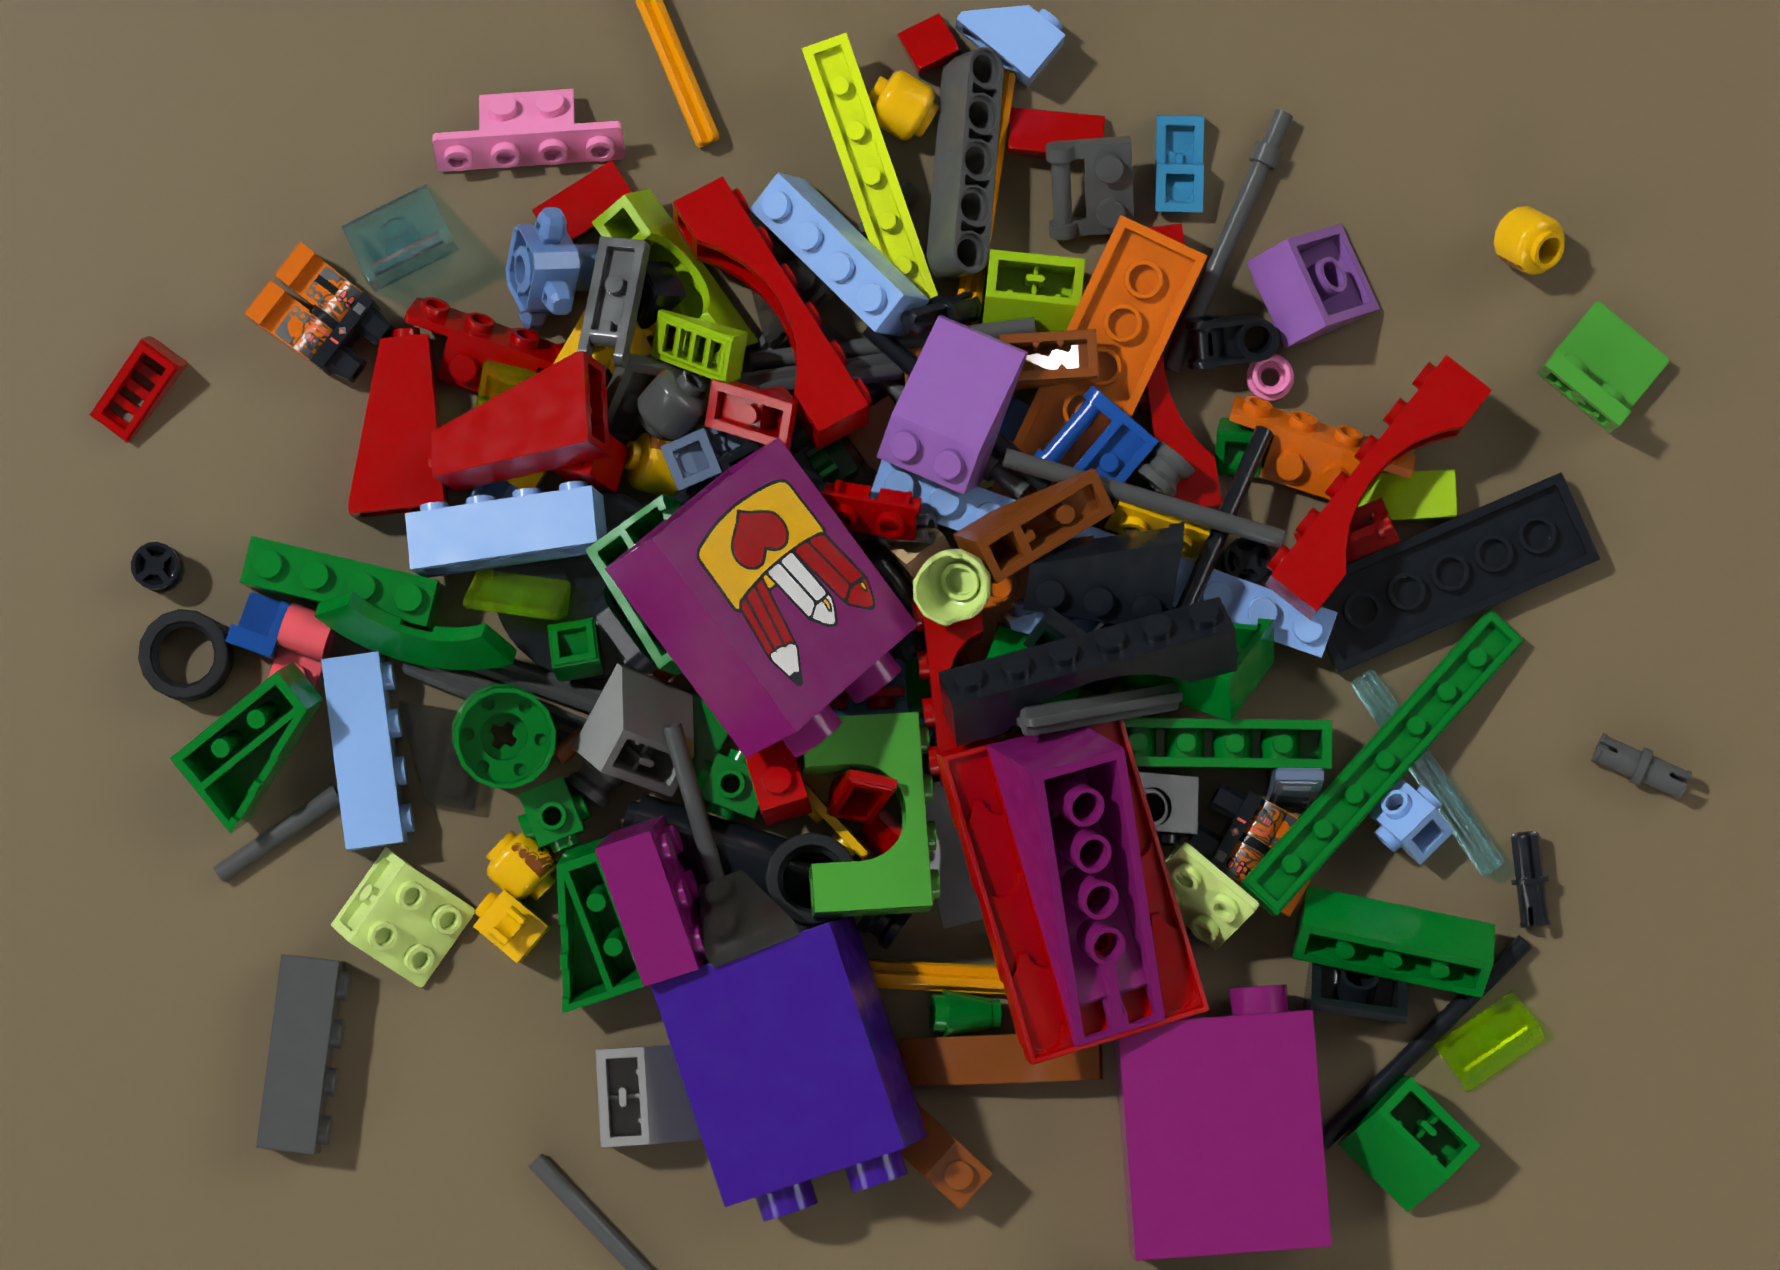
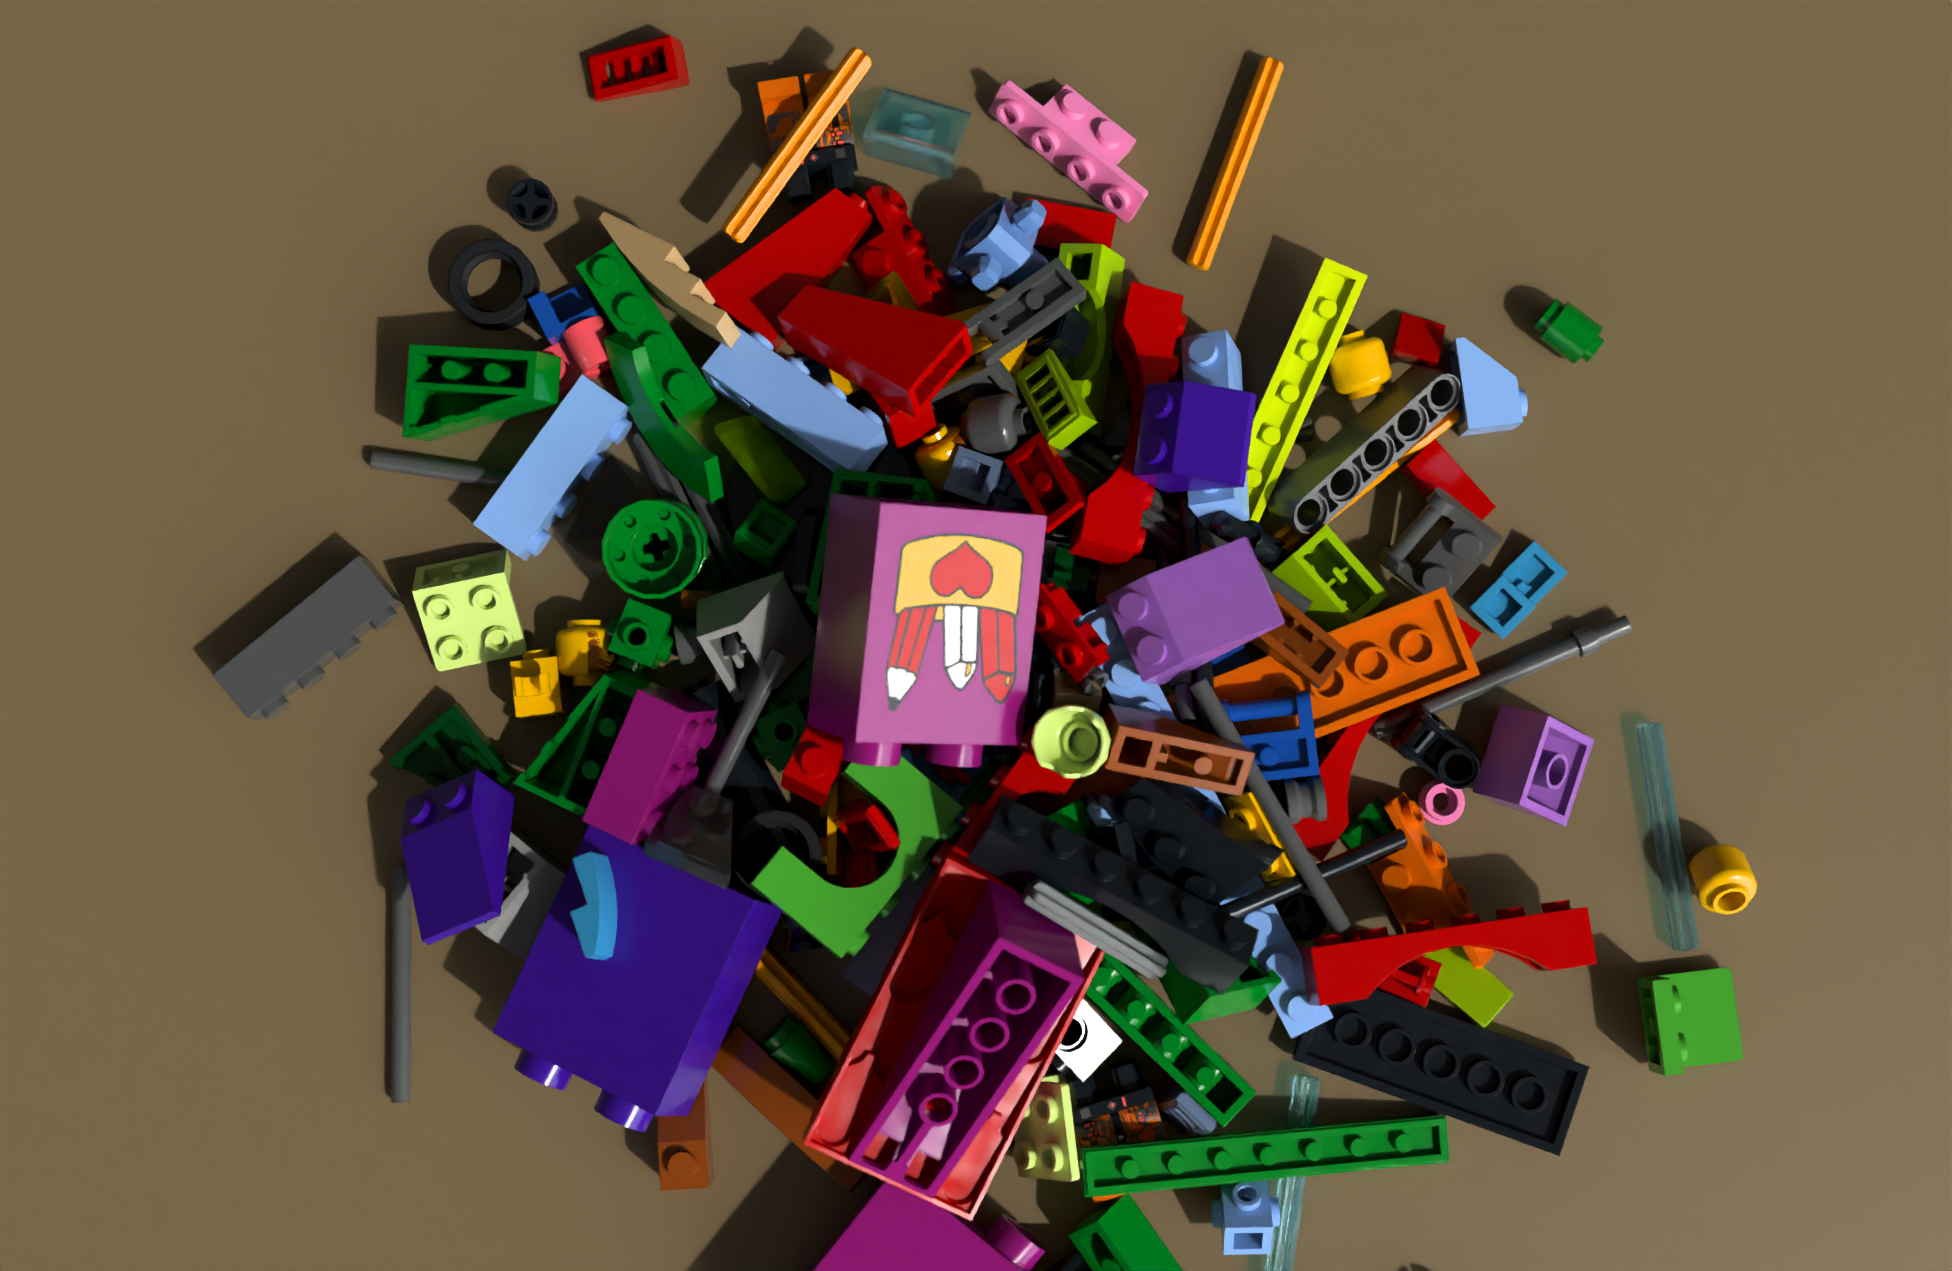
camera: 40 degrees right, 0 degrees up
none -> dark green wing [388,704,517,787]
none -> dark purple slope [400,769,515,945]
none -> dark azure slope [570,852,617,960]
none -> tan slope [599,211,741,349]
none -> light orange axle [722,47,871,243]
none -> dark purple slope [1133,381,1257,493]
none -> clear light blue axle [1636,722,1699,952]

